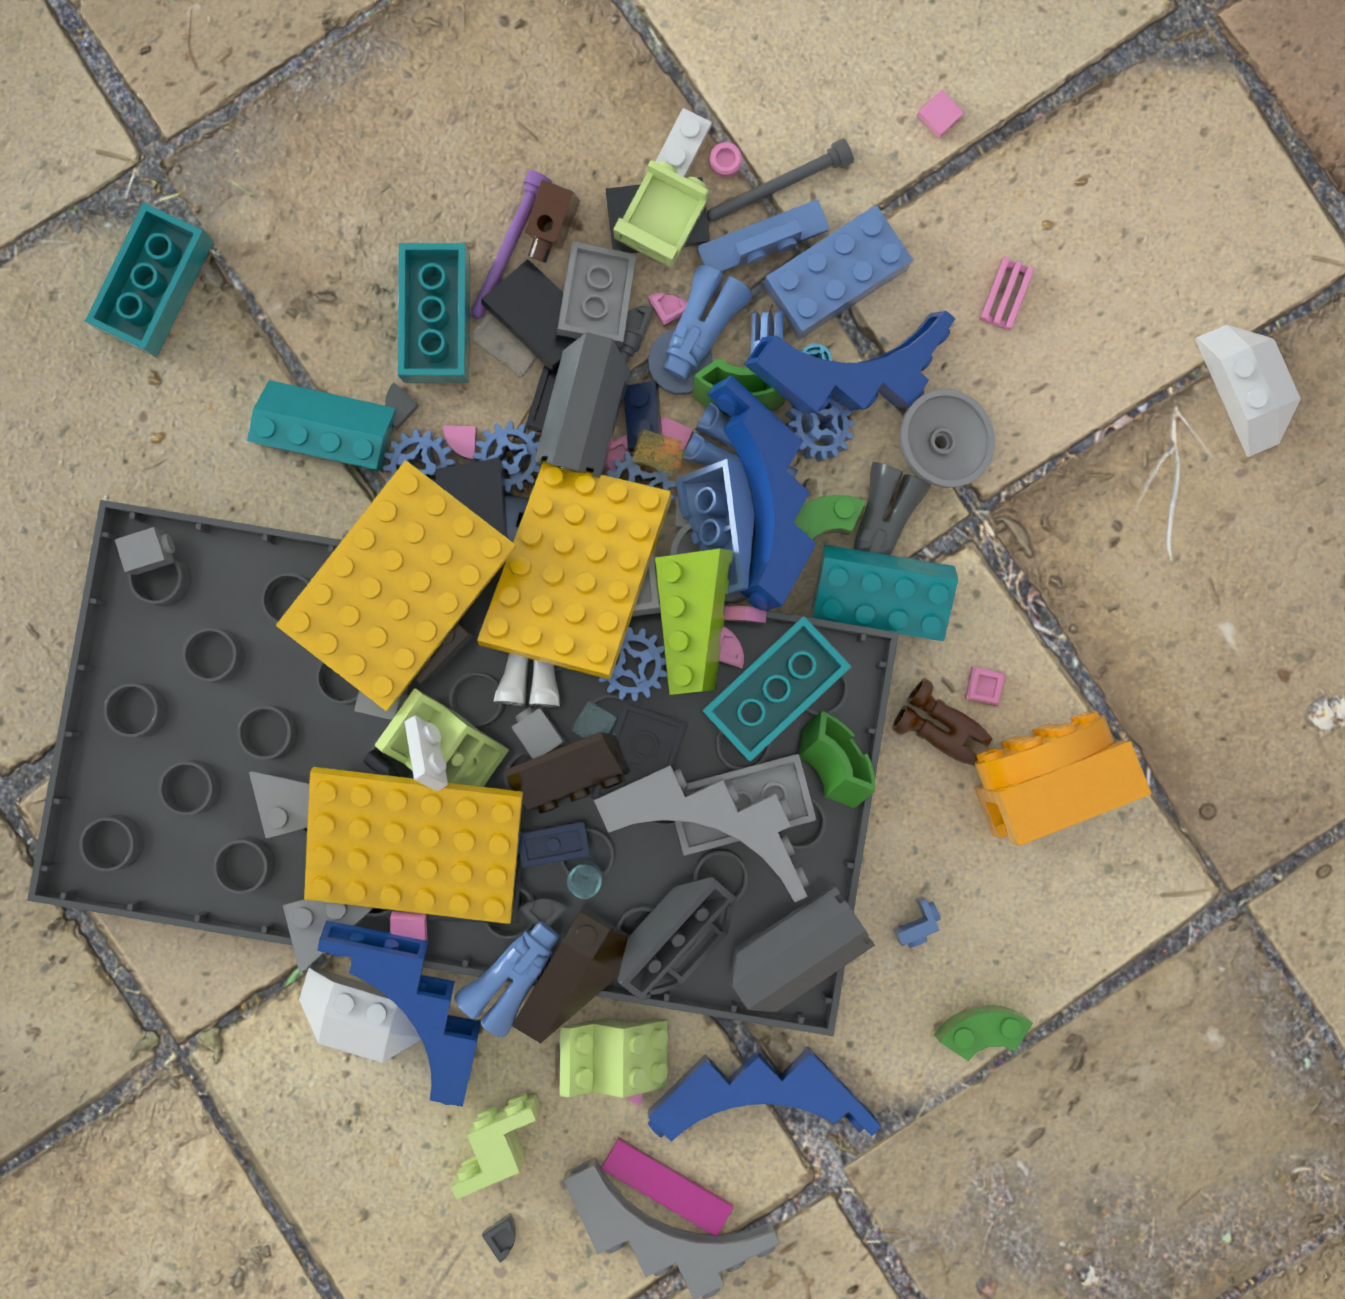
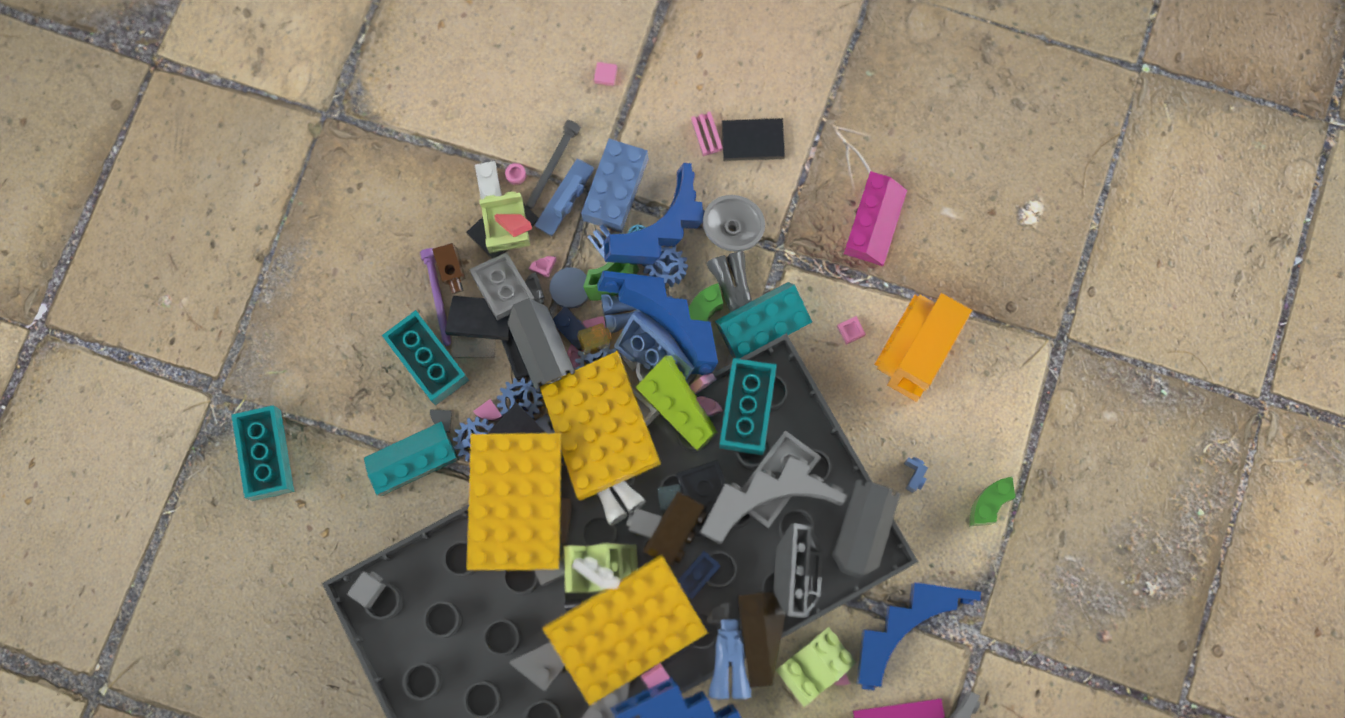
camera: 35 degrees left, 10 degrees down
clear light blue wheel [567,862,603,899] -> none
medium blue gear [598,627,667,701] -> none
medium blue piece [663,265,752,380] -> none
bright green brick [799,711,875,808] -> none
reddish brown piece [892,678,993,766] -> none
white wedge [1195,325,1301,457] -> none
none -> coral tile [494,214,532,237]
none -> black tile [722,118,785,161]
none -> dark pink slope [844,171,907,266]

